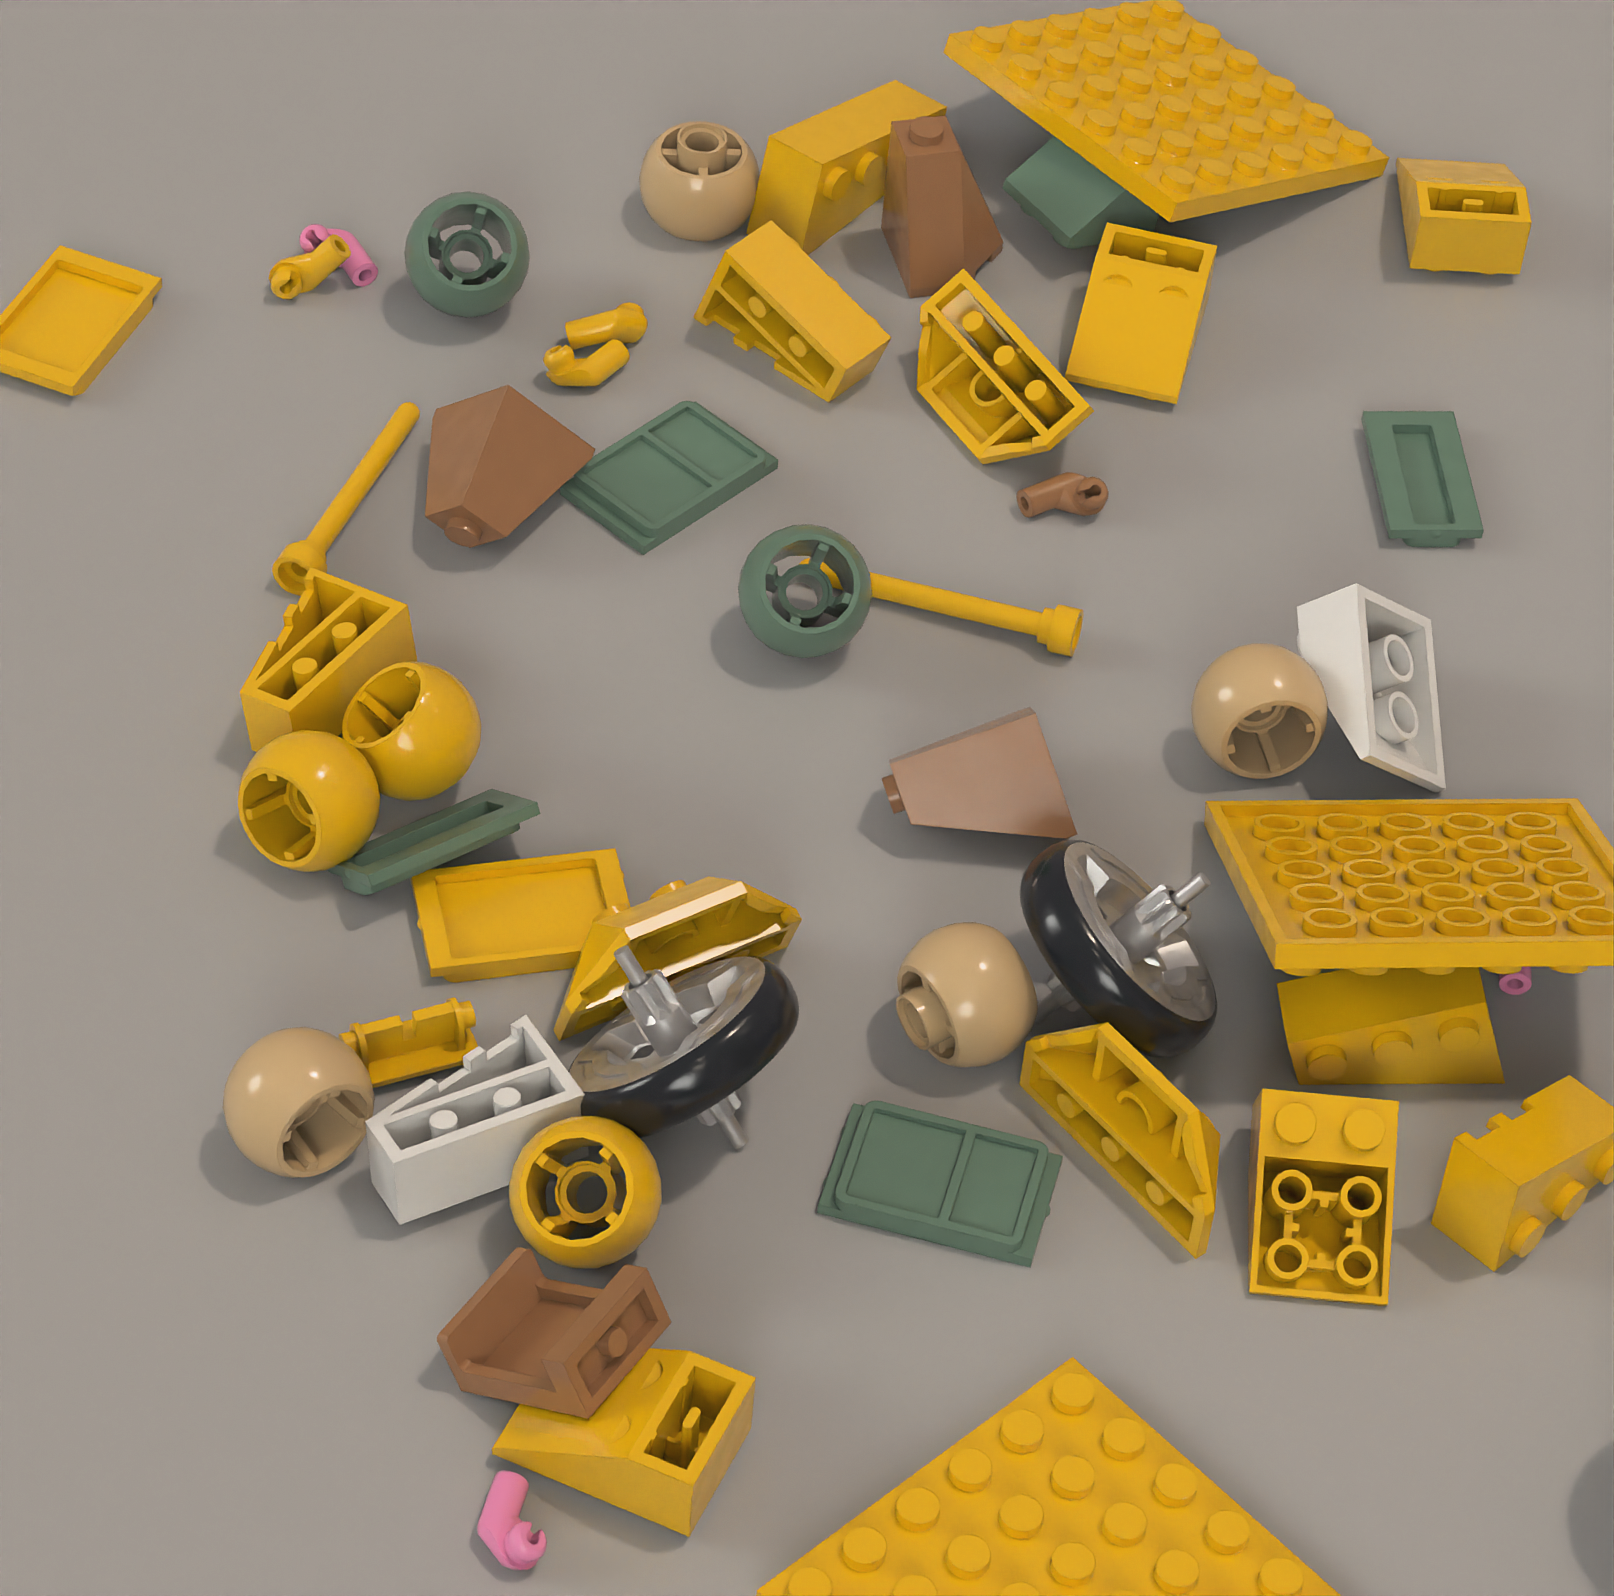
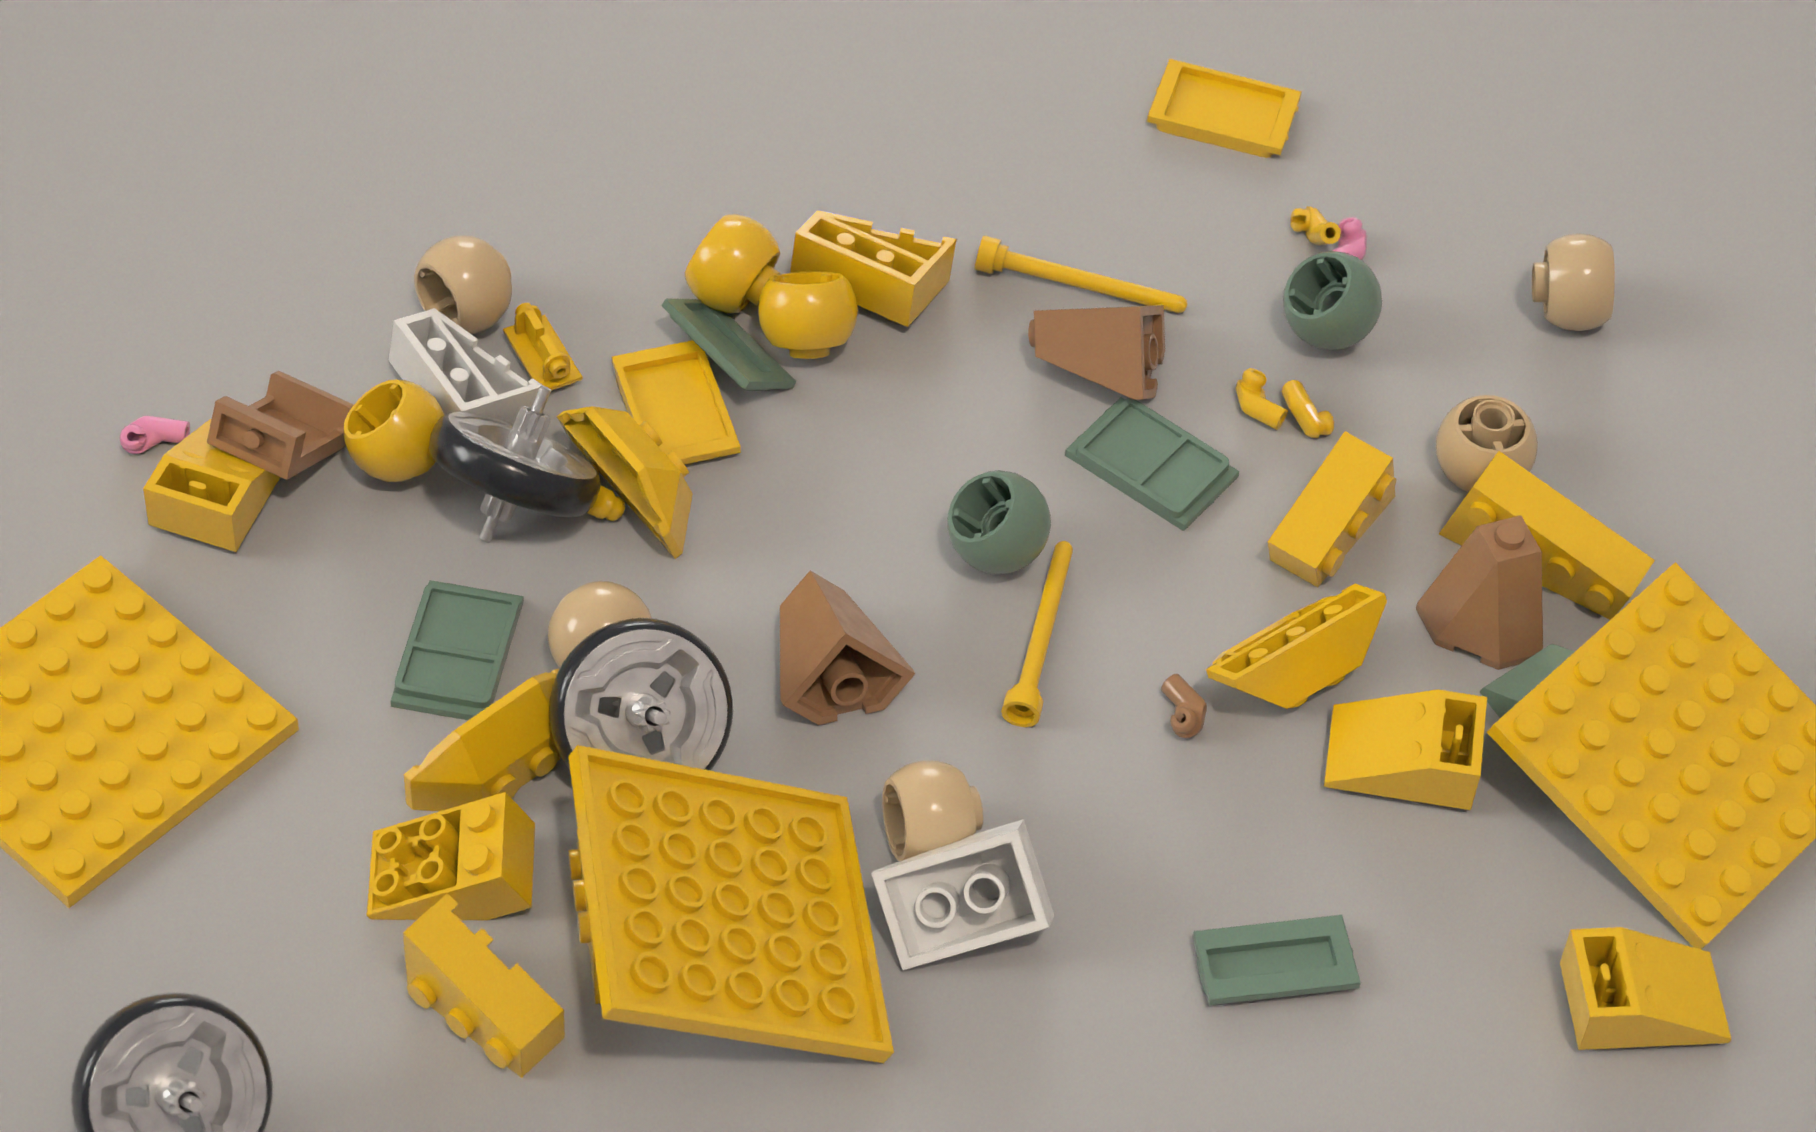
camera: 85 degrees right, 5 degrees up
none -> tan wheel [1532,233,1615,331]

